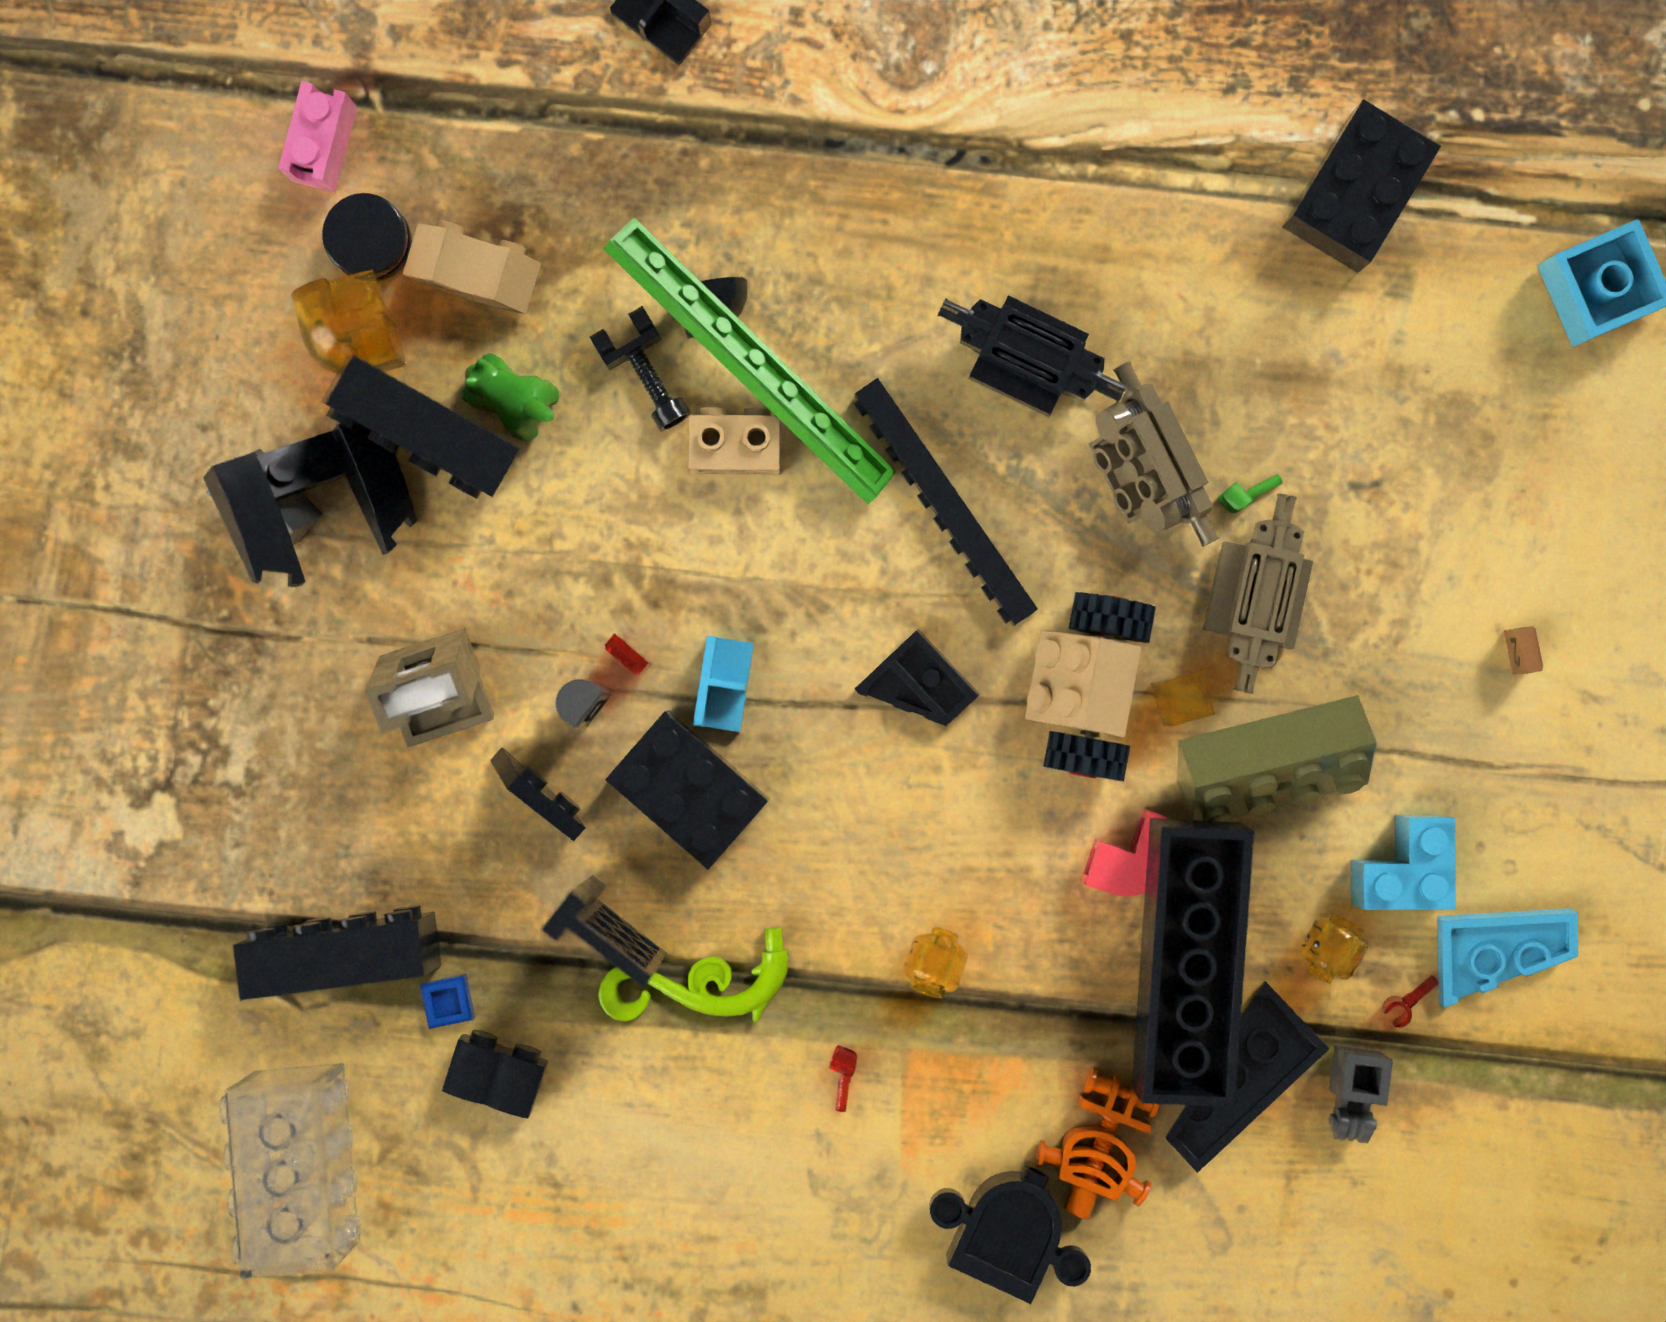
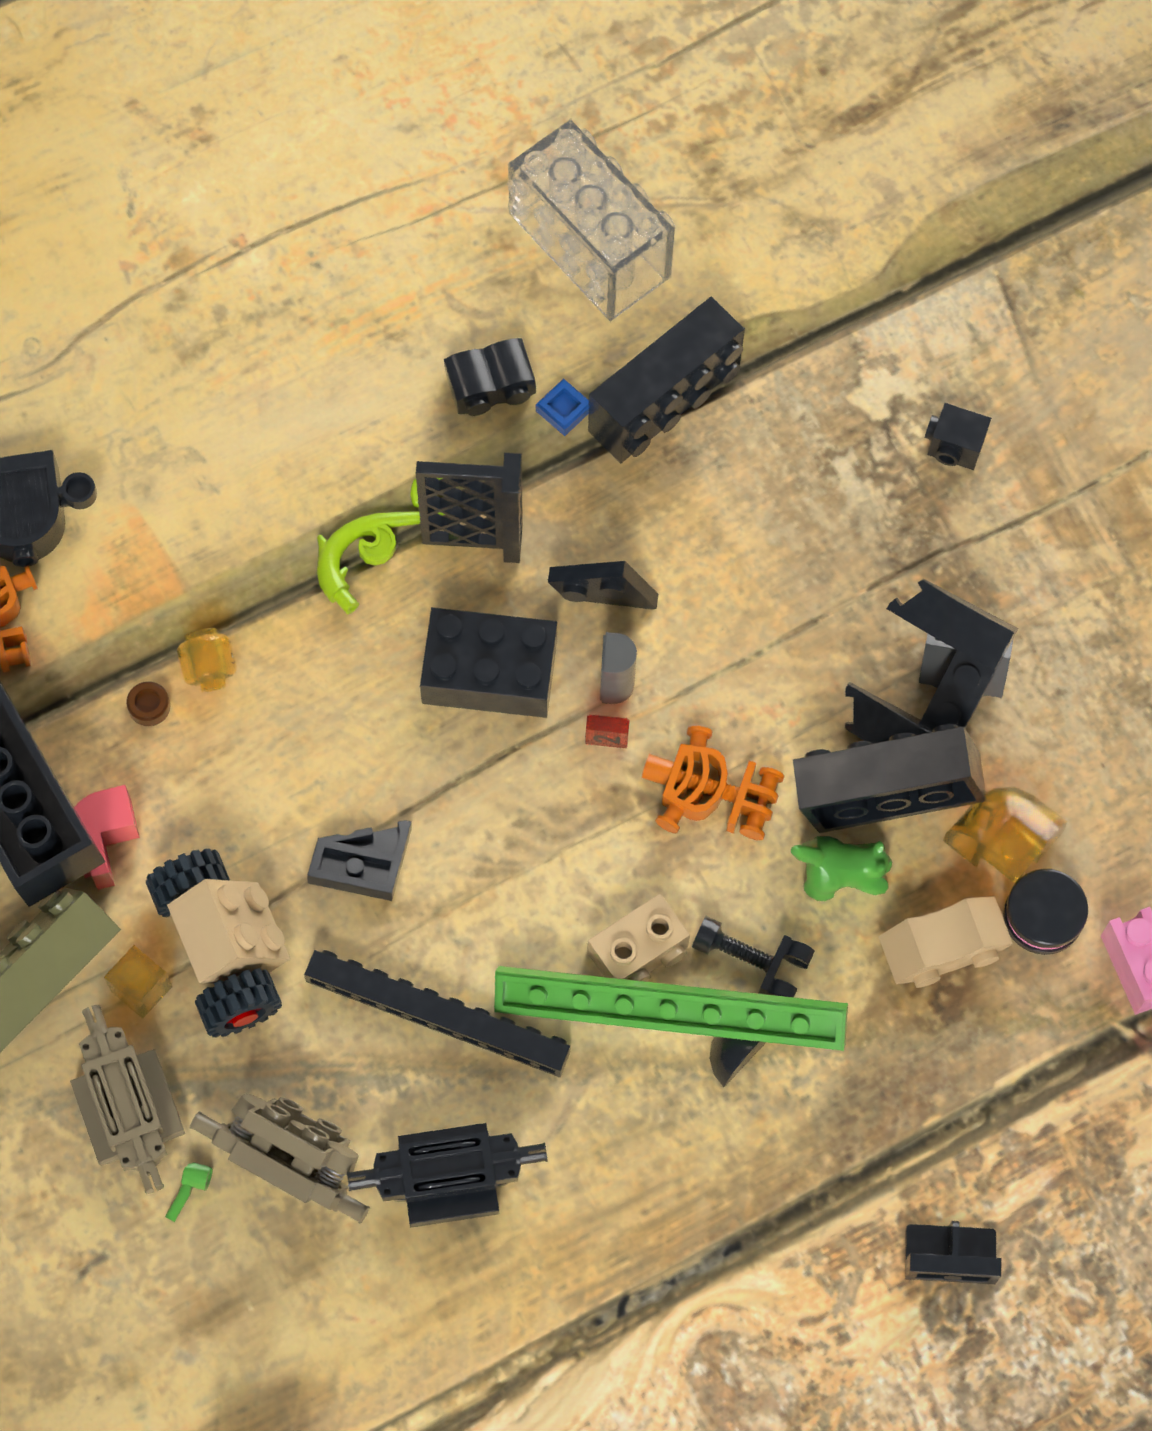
camera: 140 degrees right, 20 degrees down
dark tan brick [365,628,494,747] -> none
medium azure panel [693,635,754,732] -> none
clear red hand [828,1045,857,1112] -> none
none -> reddish brown tile [126,682,170,726]
none -> orange piece [642,726,785,840]
none -> black brick [924,403,992,470]

